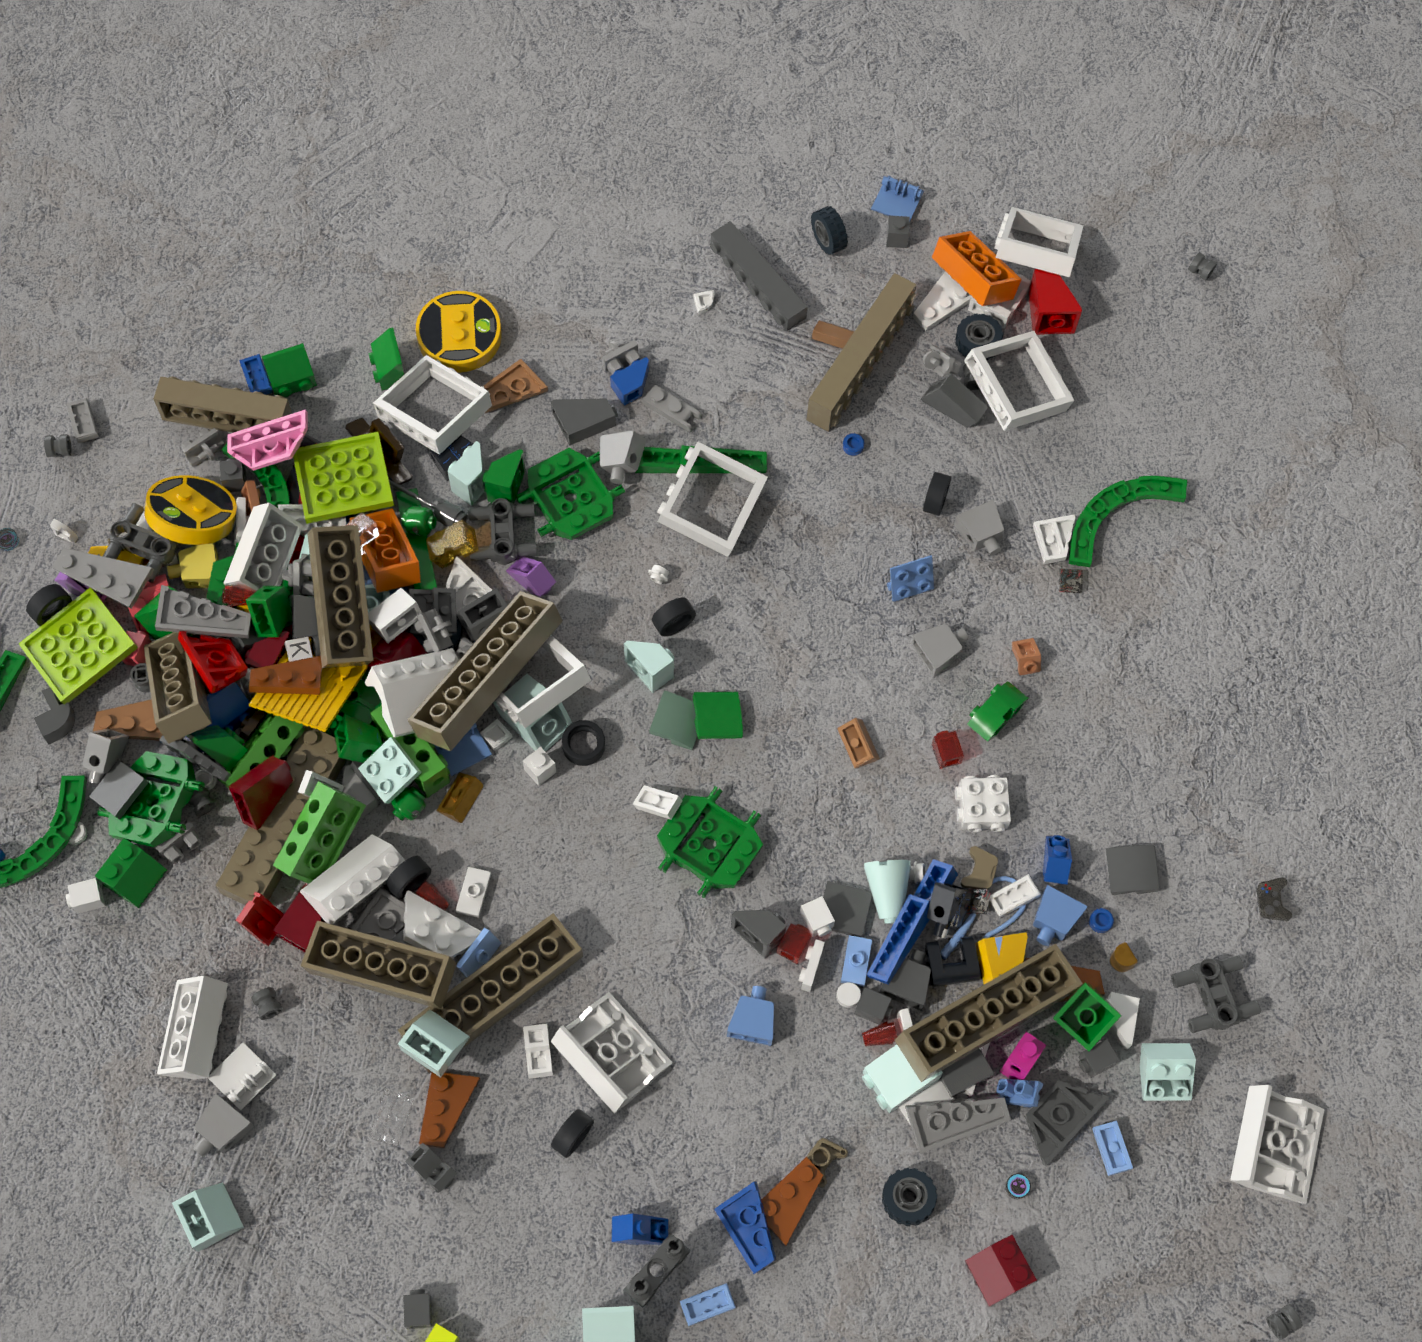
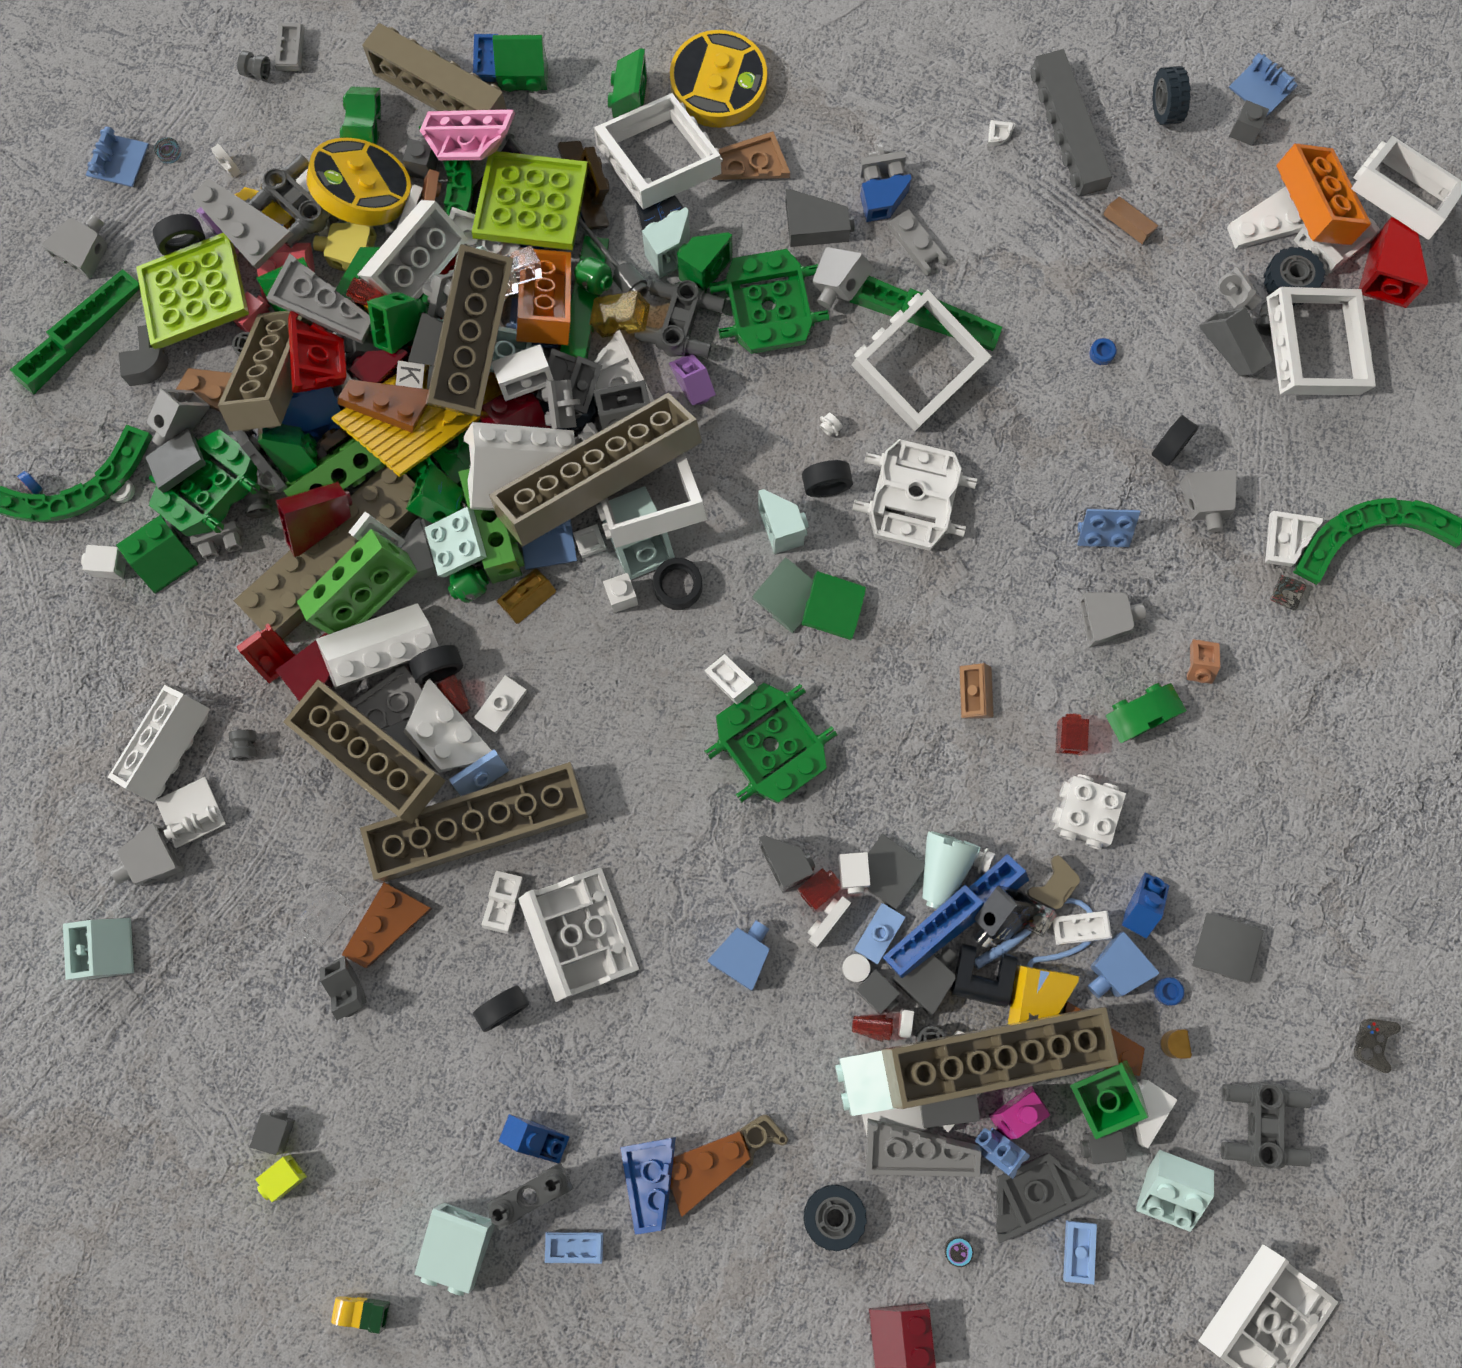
camera: 25 degrees right, 10 degrees up
light grey hips [182,428,225,467] -> none
light aqua slope [398,1010,470,1077] -> none
dark tan brick [806,273,917,432] -> none
none -> green brick [340,86,381,145]
none -> white piece [852,439,977,551]

